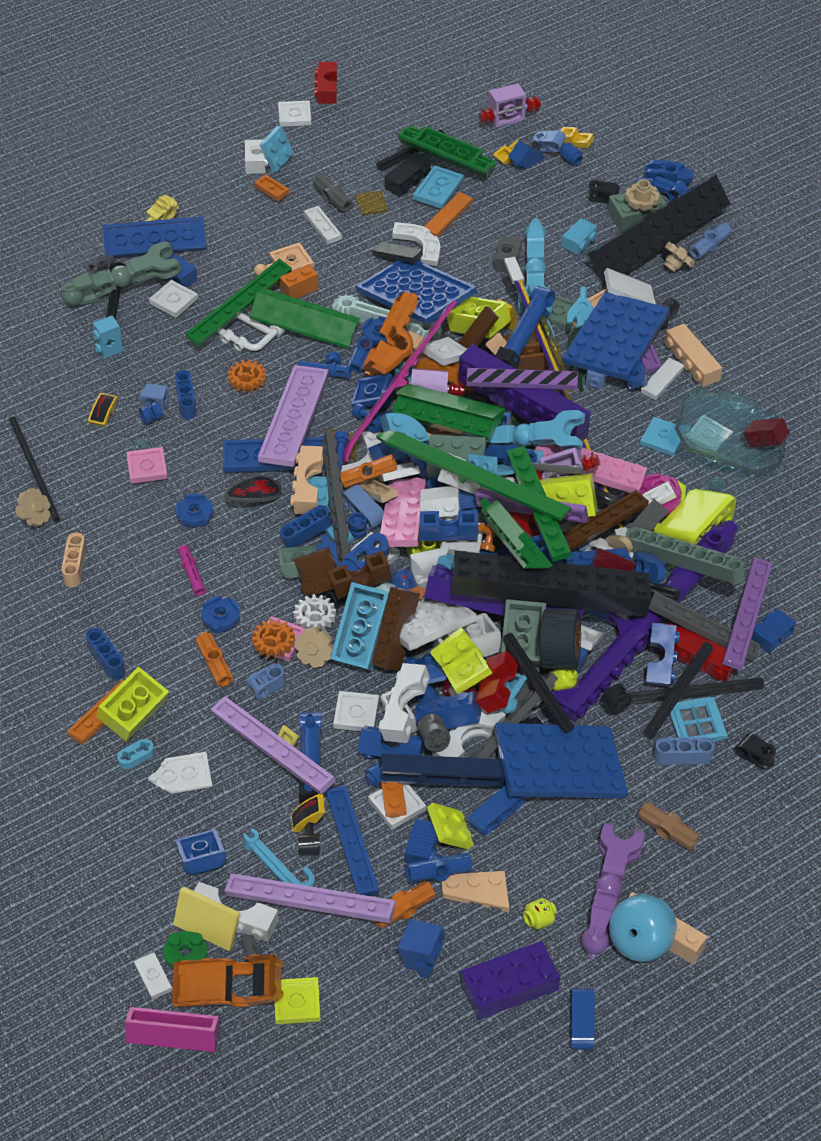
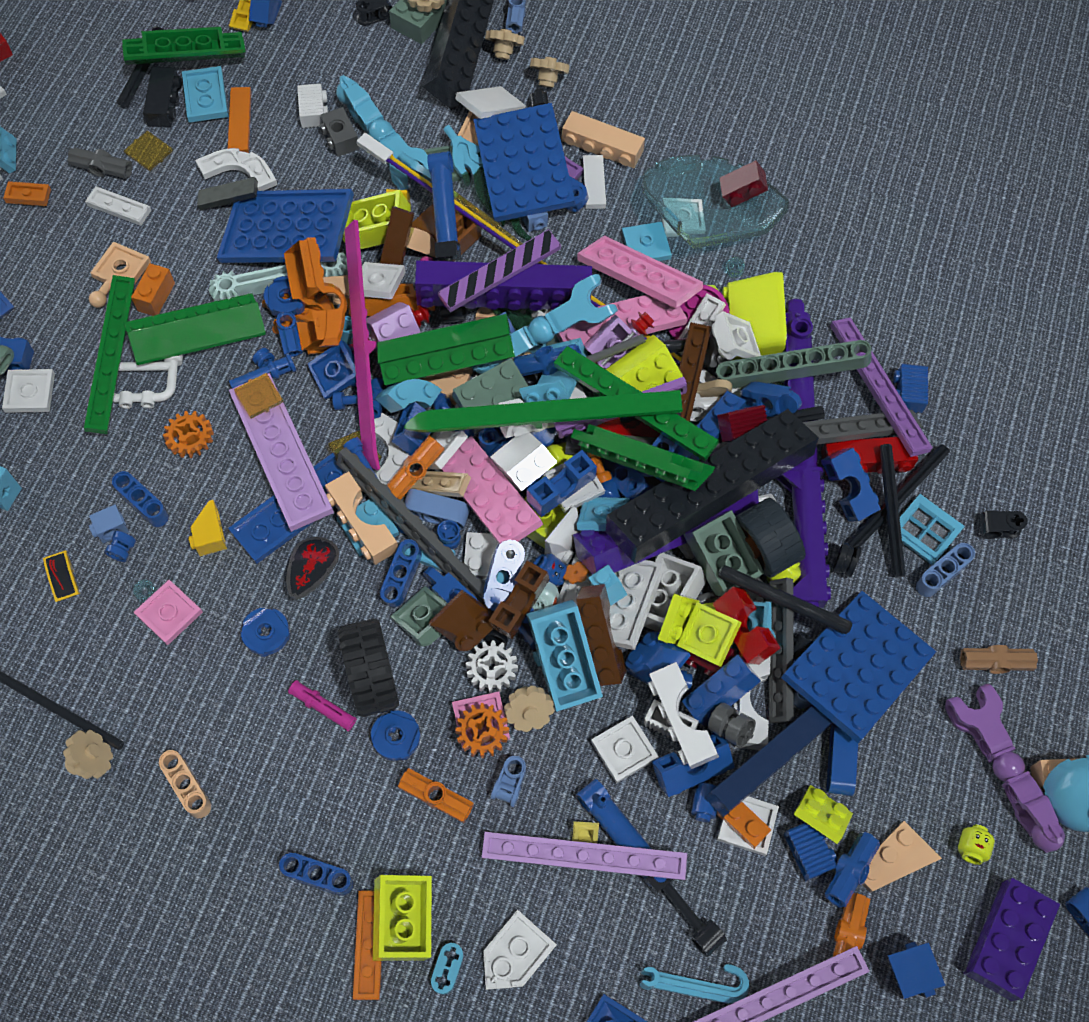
camera: 40 degrees left, 15 degrees up
slope [291,794,325,833] -> none
blue plate [326,785,379,896] -> none
medium azure brick [561,218,598,255] -> none
none -> yellow slope [189,500,227,556]
none -> clear yellow piece [234,373,284,419]
none -> white brick [297,84,328,128]
none -> black tyre [338,618,399,717]
none -> tan plant [530,57,570,88]
none -> bright pink plate [577,236,703,308]
none -> medium azure brick [589,565,627,606]
none -> white slope [712,311,761,360]

